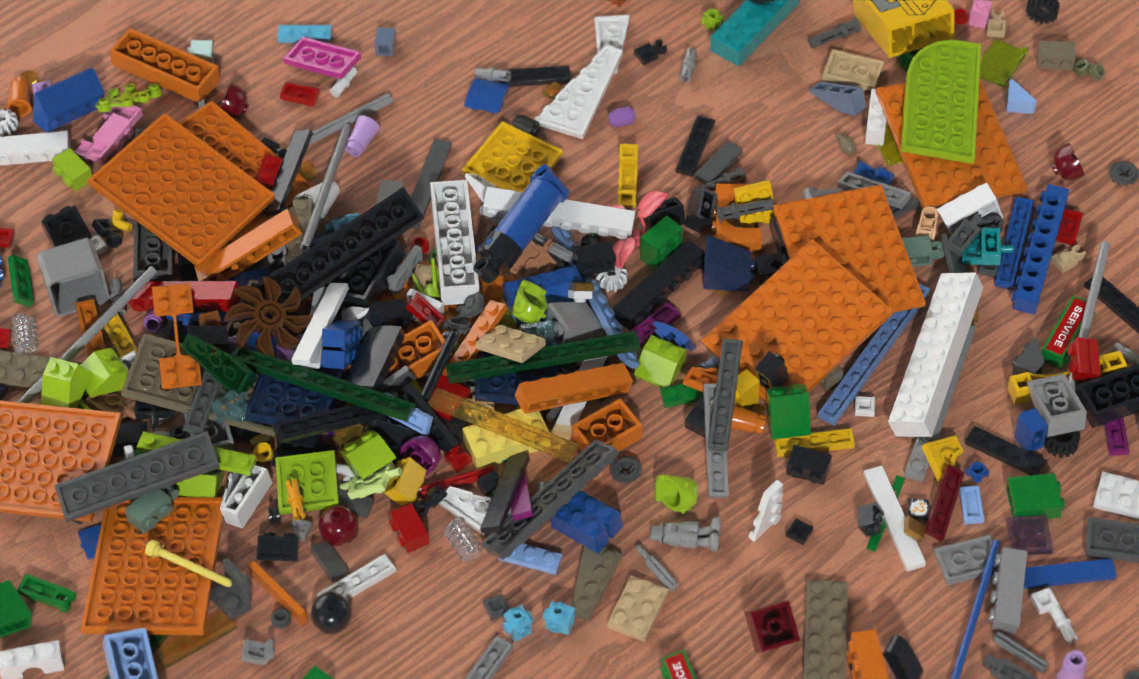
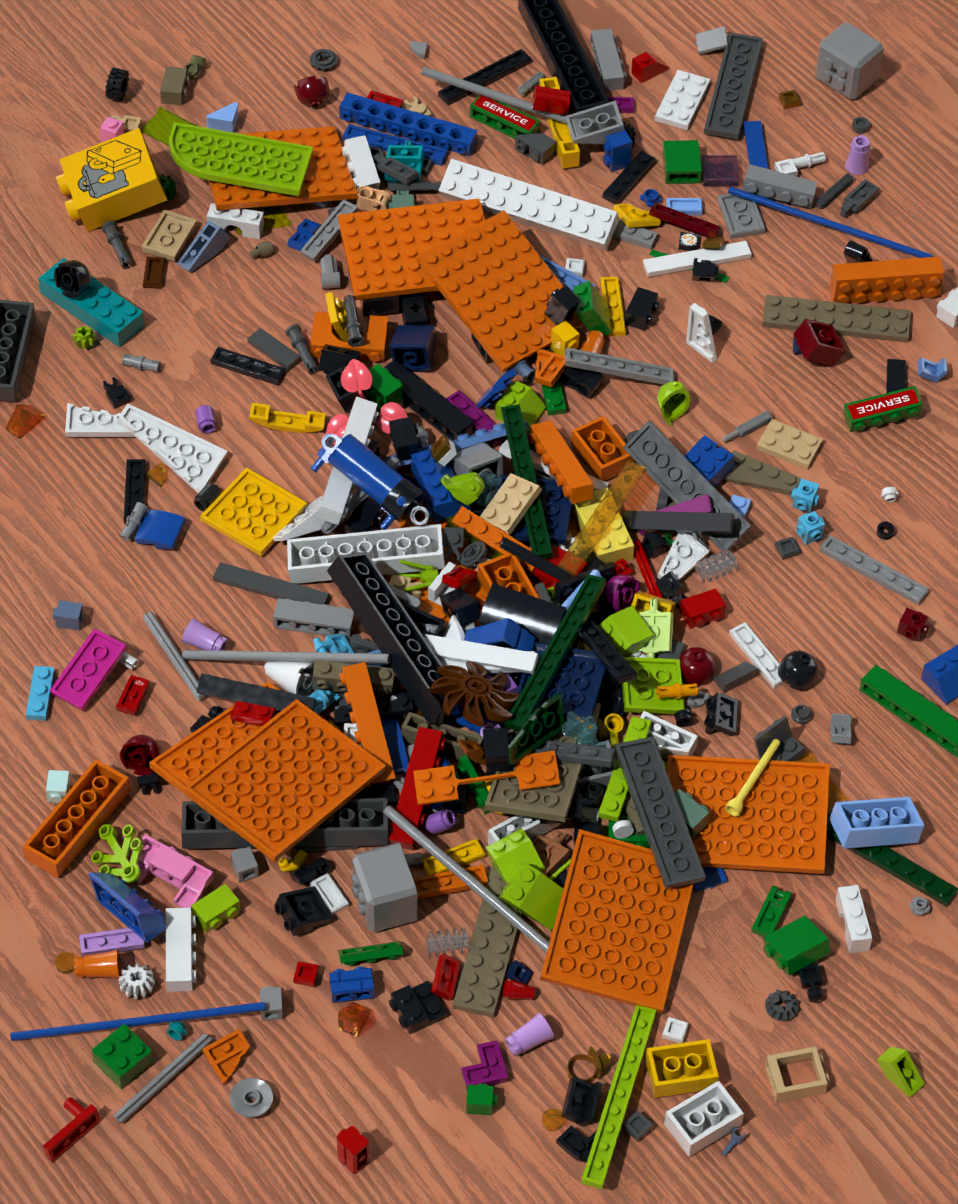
camera: 90 degrees left, 0 degrees up
orange tile [248,561,307,625] -> none
light grey piece [650,517,721,552] -> none
dark grey tile [708,339,743,452] -> none
none -> reddish brown tile [143,256,165,289]

